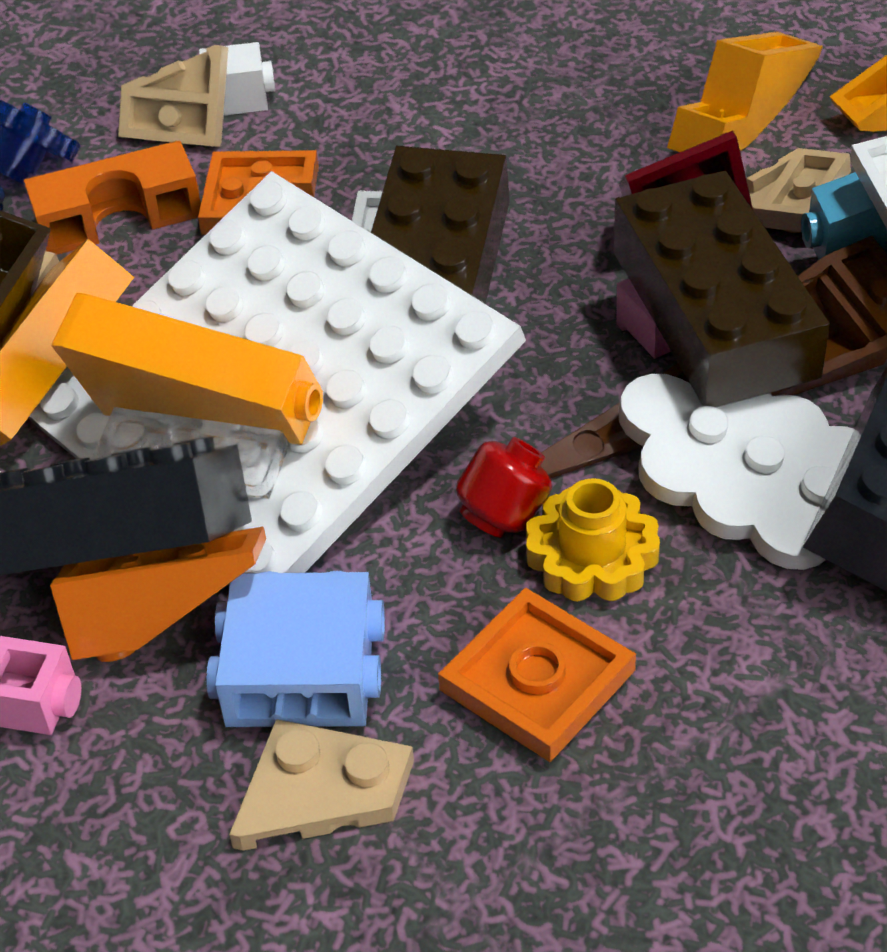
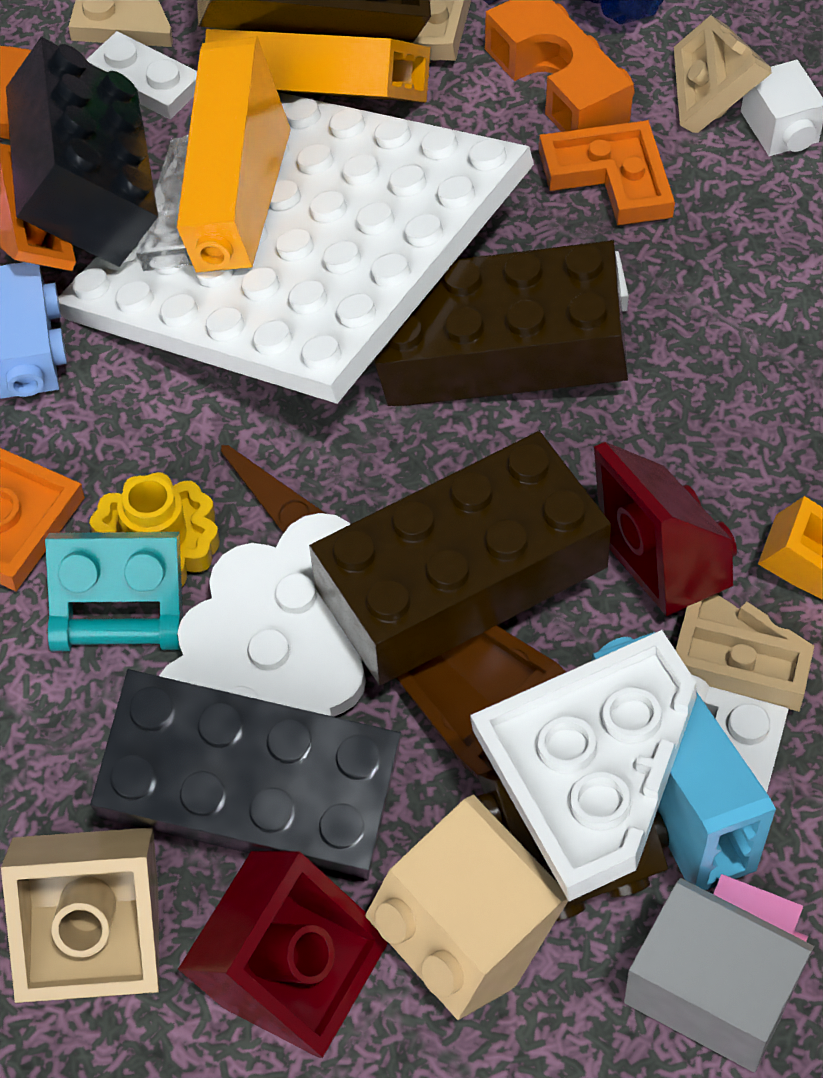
camera: 75 degrees right, 10 degrees up
red head [456,437,552,537] -> none
none -> plate [45,532,183,652]

